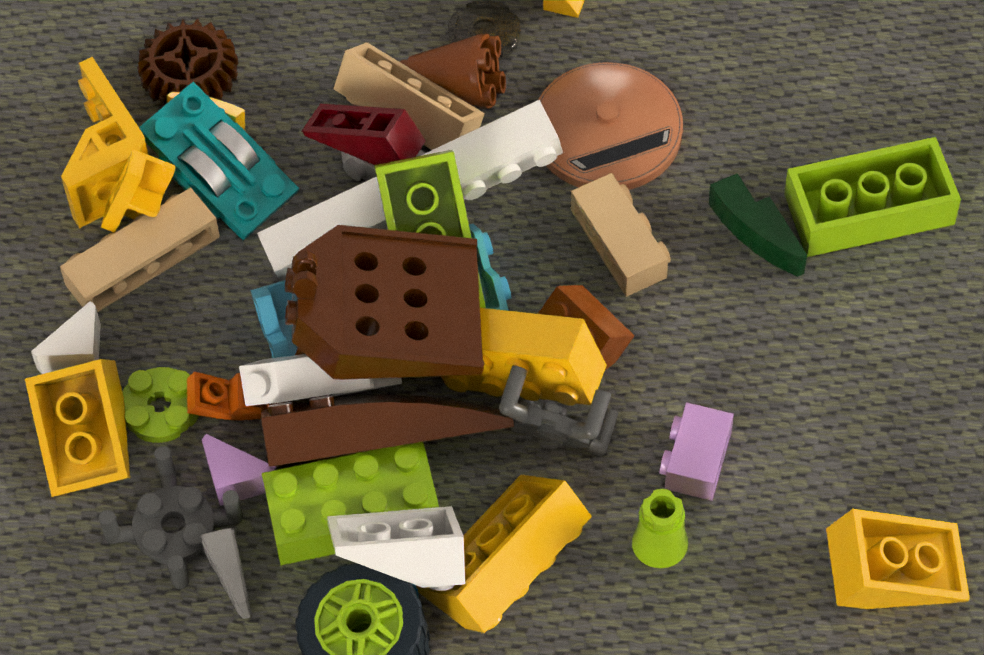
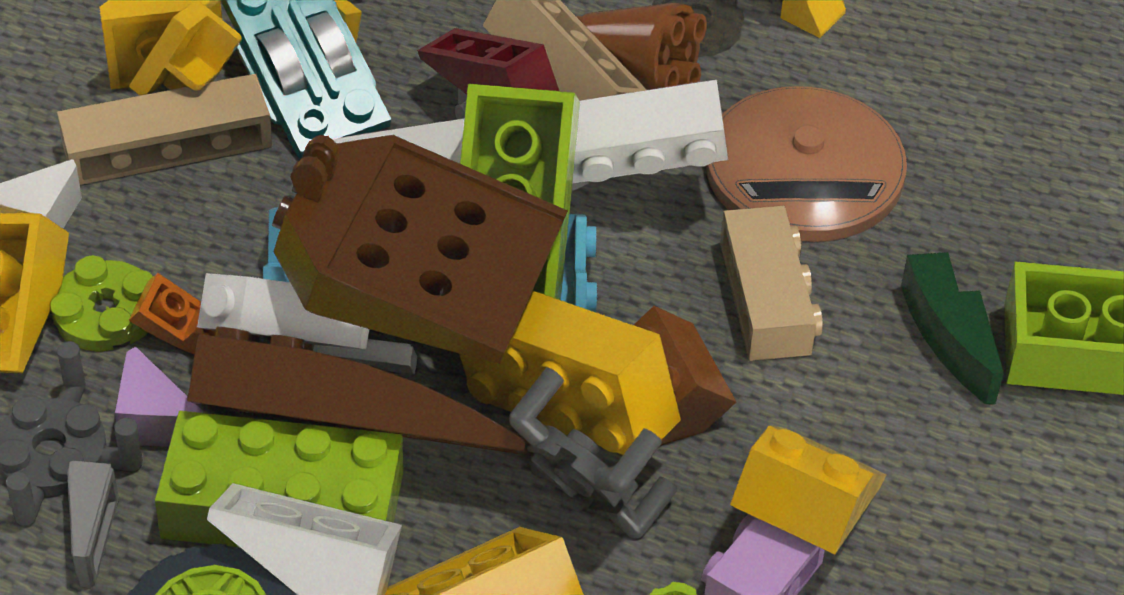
camera: 15 degrees right, 10 degrees down
none -> yellow slope [730,425,887,554]

